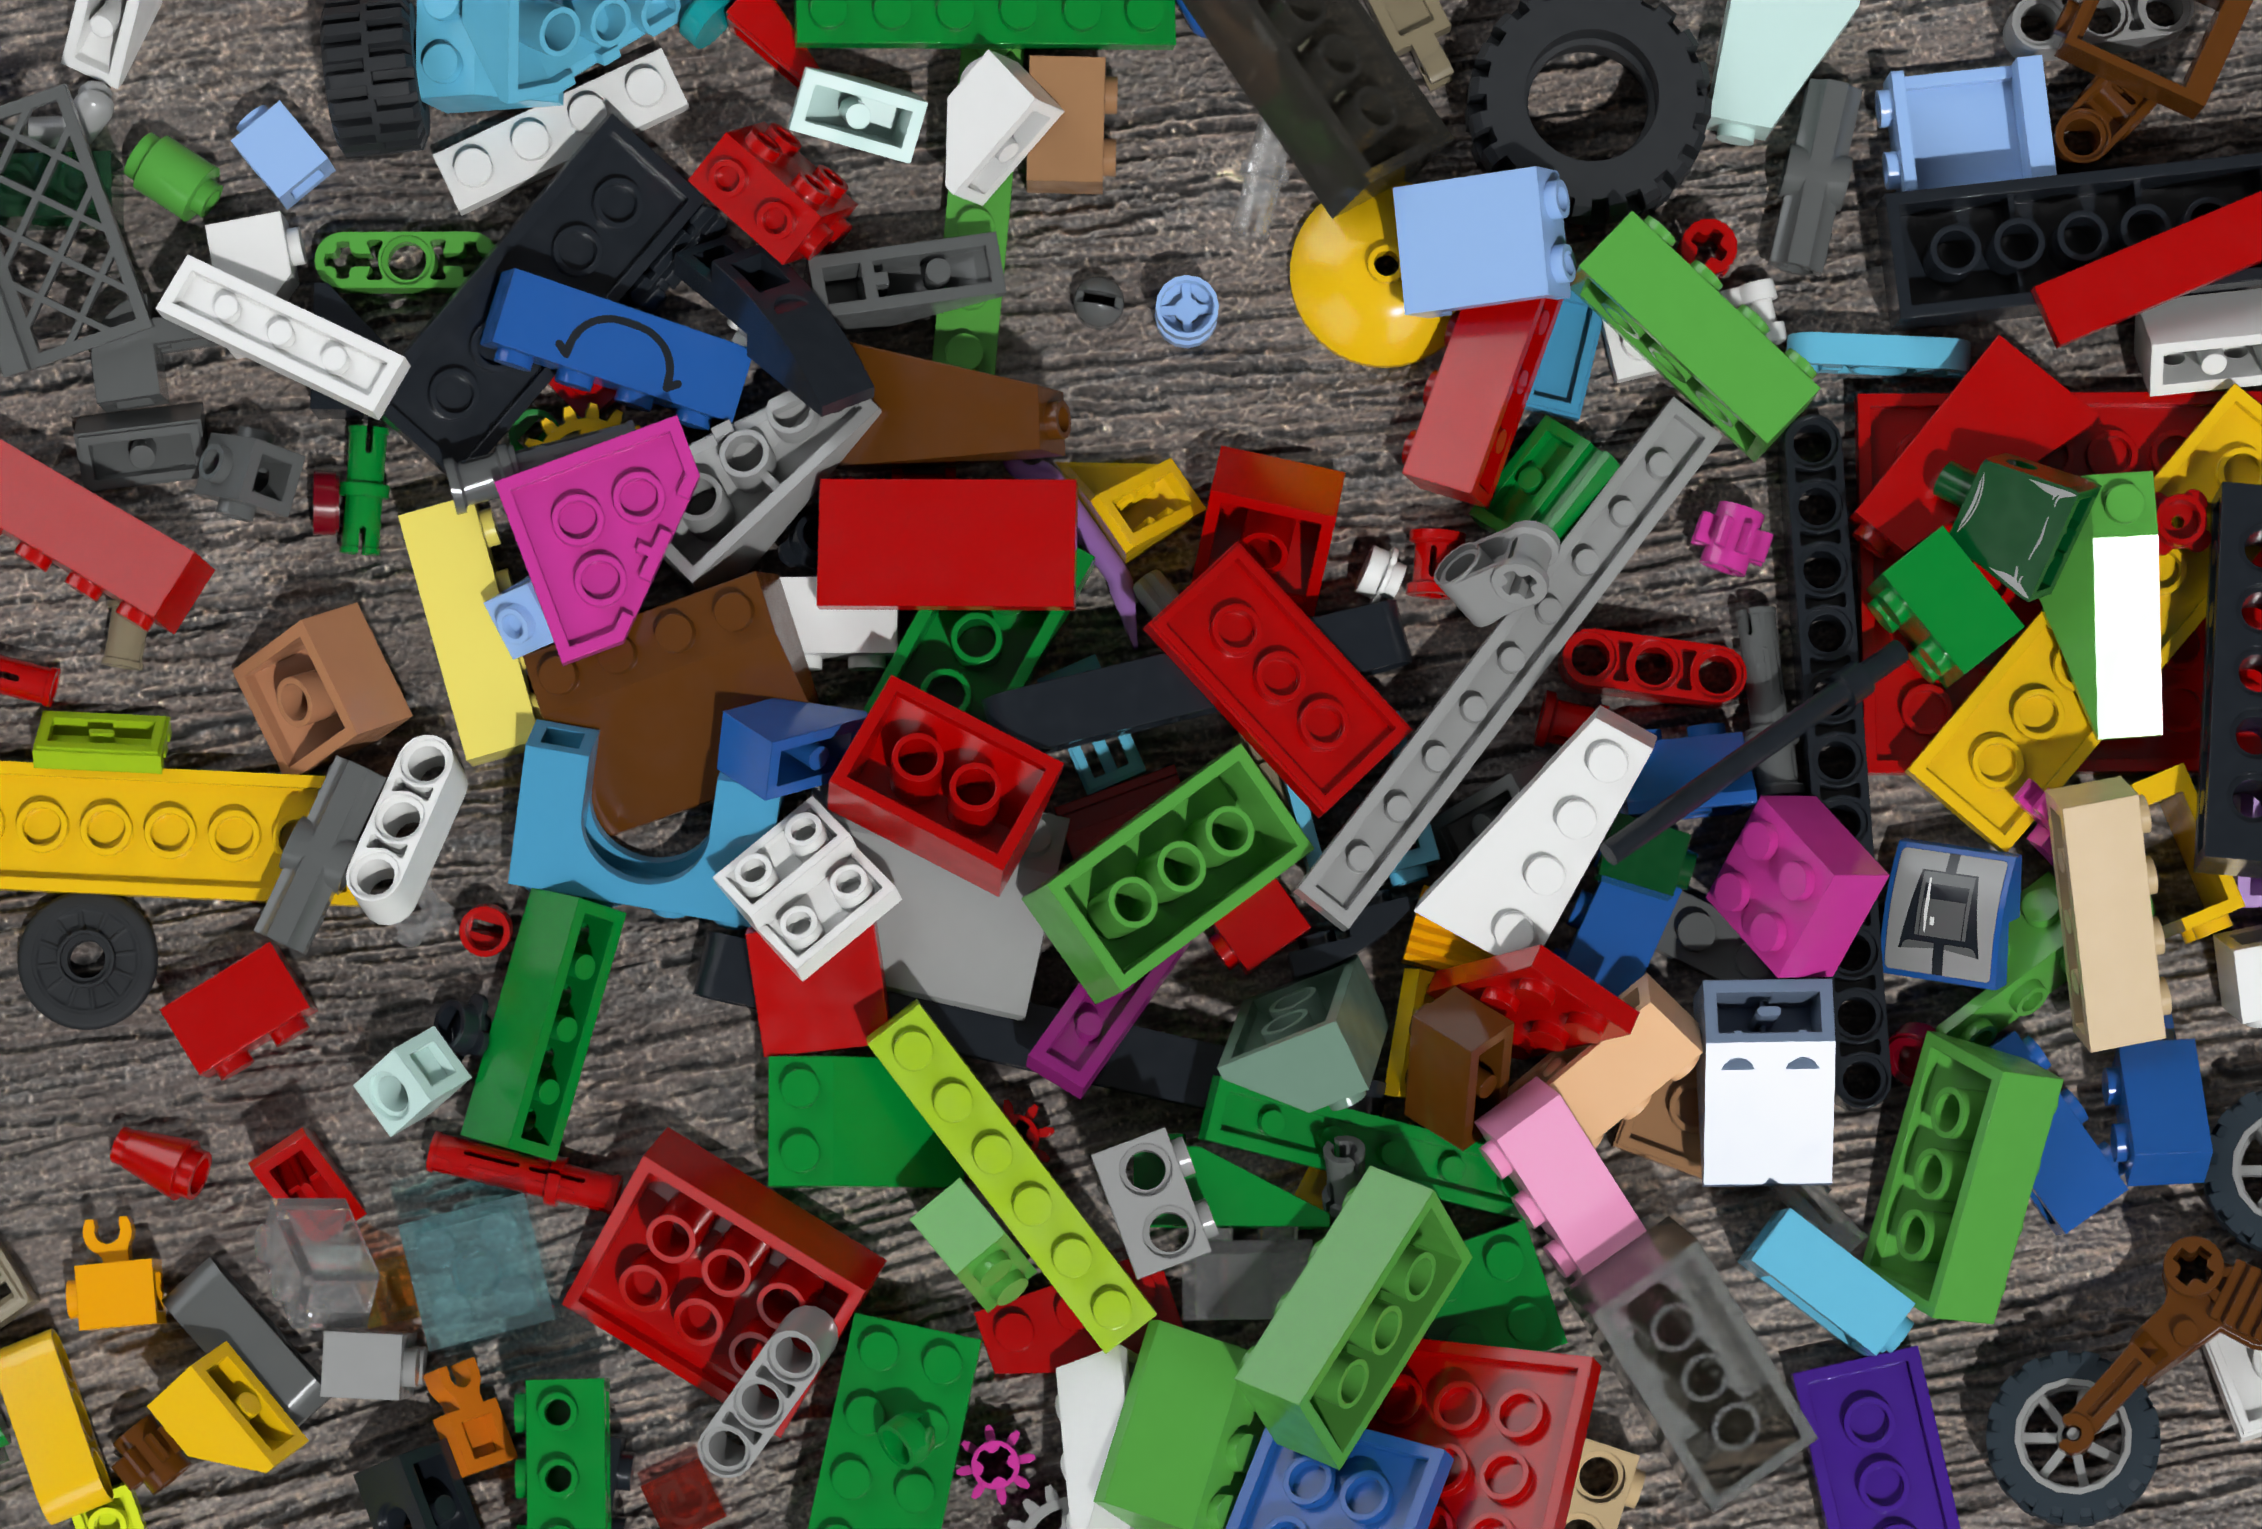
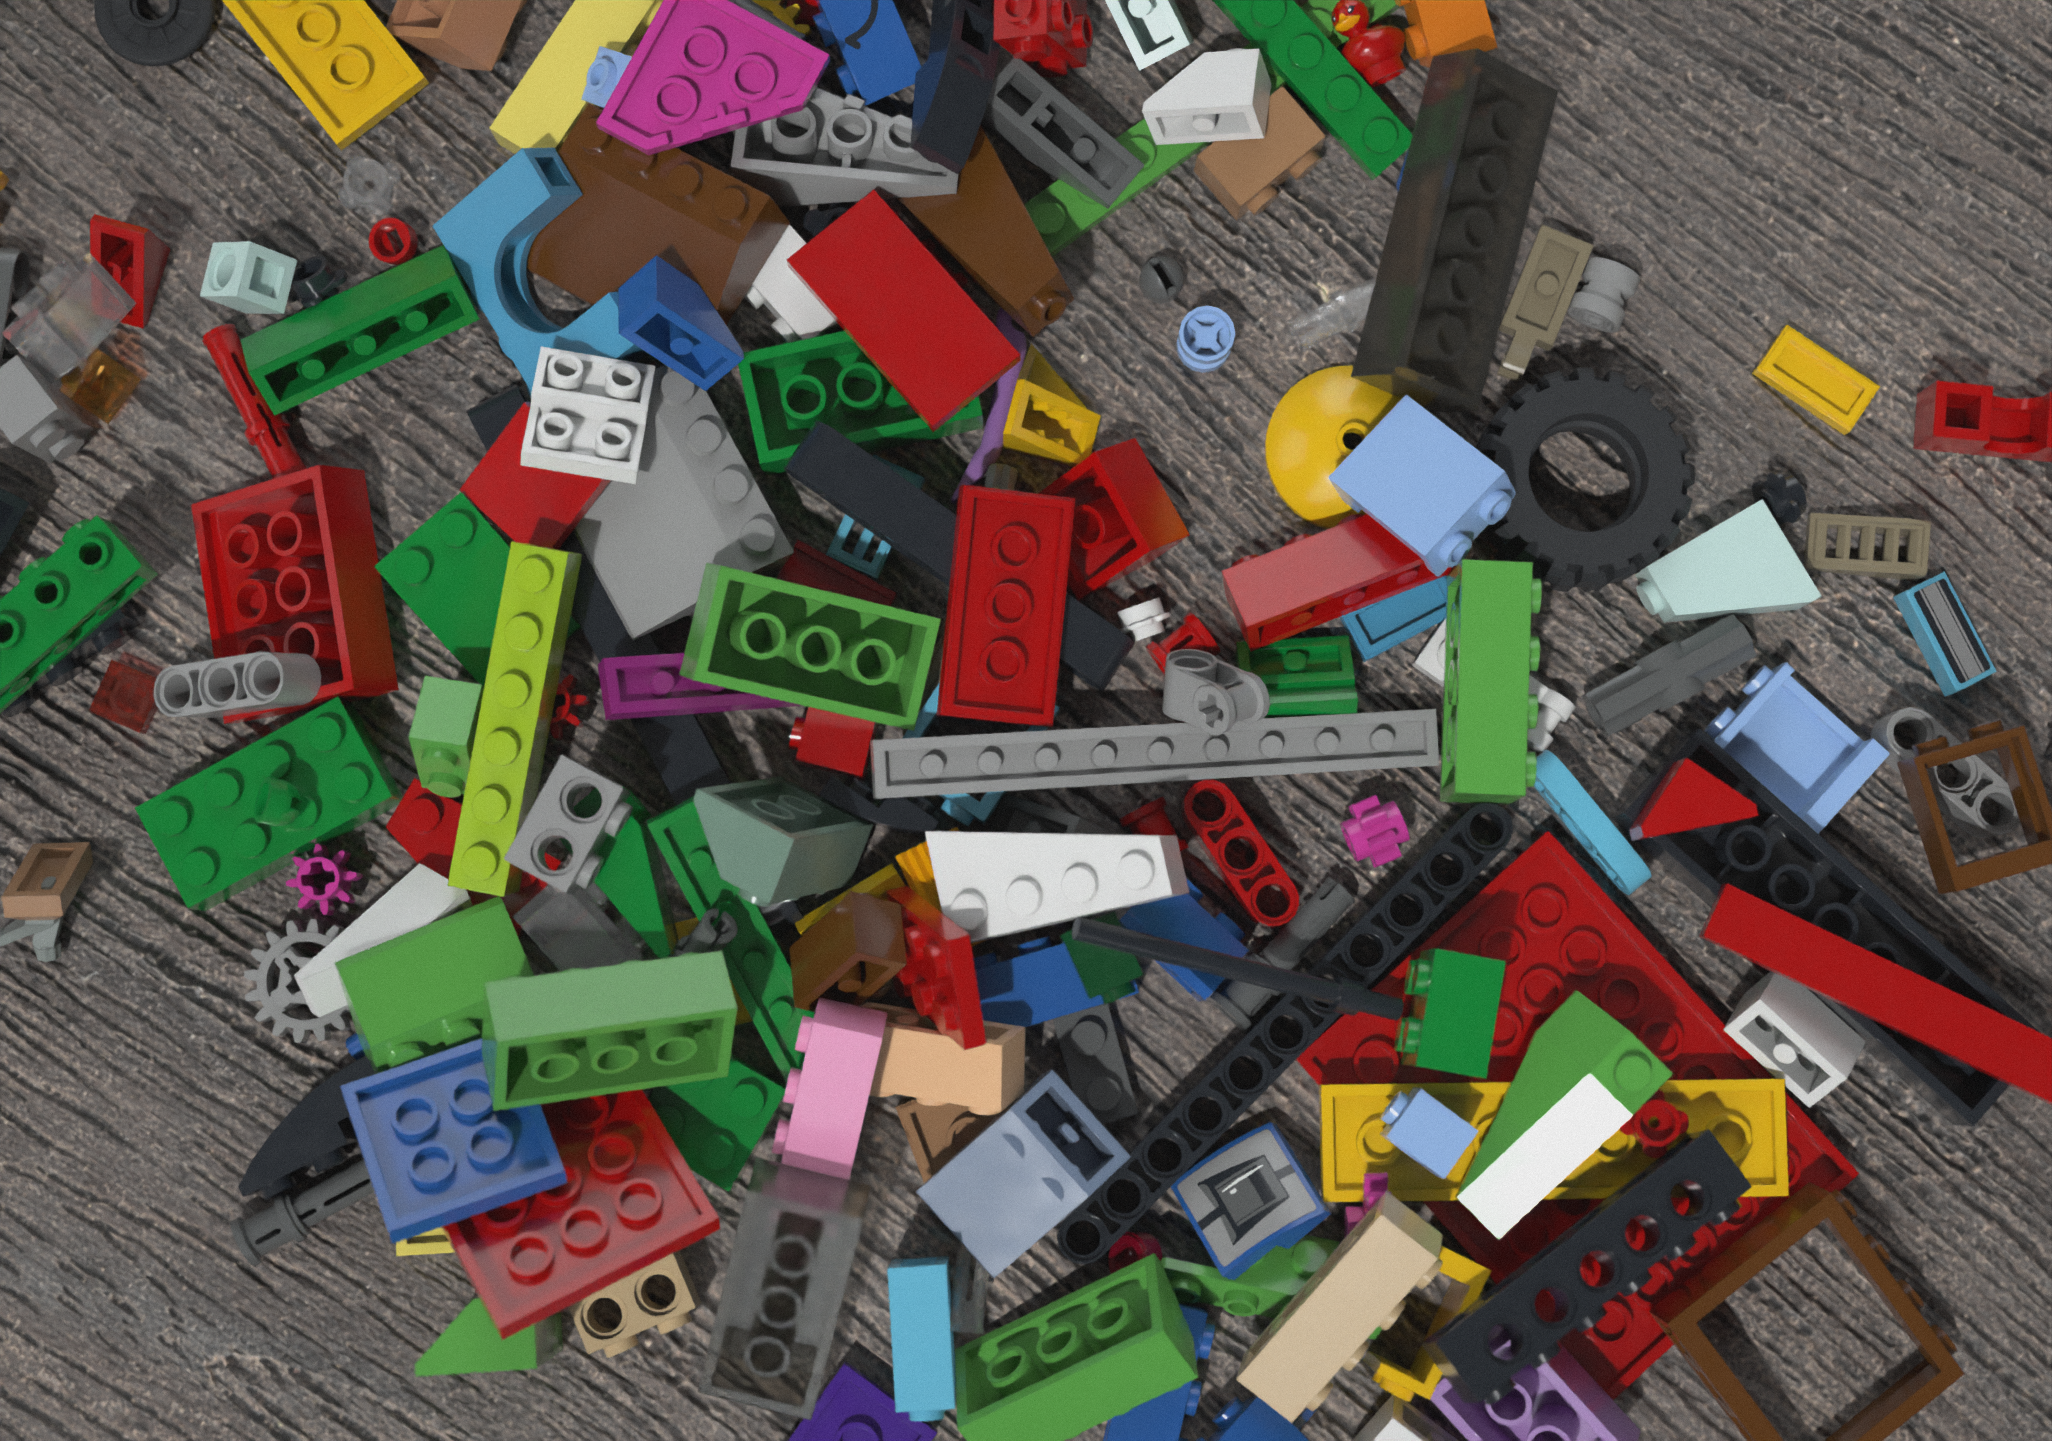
camera: 50 degrees right, 0 degrees up
red cone [110,1126,212,1201] -> none
red brick [159,942,318,1081] -> none
dark grey piece [254,755,387,955] -> none
white beam [346,735,468,925] -> none
clear light blue brick [398,1193,562,1352] -> none
orange plate [424,1357,518,1478] -> none
red slope [827,675,1064,897] -> none
red bush [1676,219,1737,280] -> none
dark pink brick [1706,796,1890,978] -> none
red slope [1848,335,2099,560] -> none
dark green torso [1933,453,2102,602] -> none
reddish brown piece [2051,76,2158,175] -> none
none -> light blue brick [1380,1087,1478,1179]
none -> red slope [1629,758,1758,841]

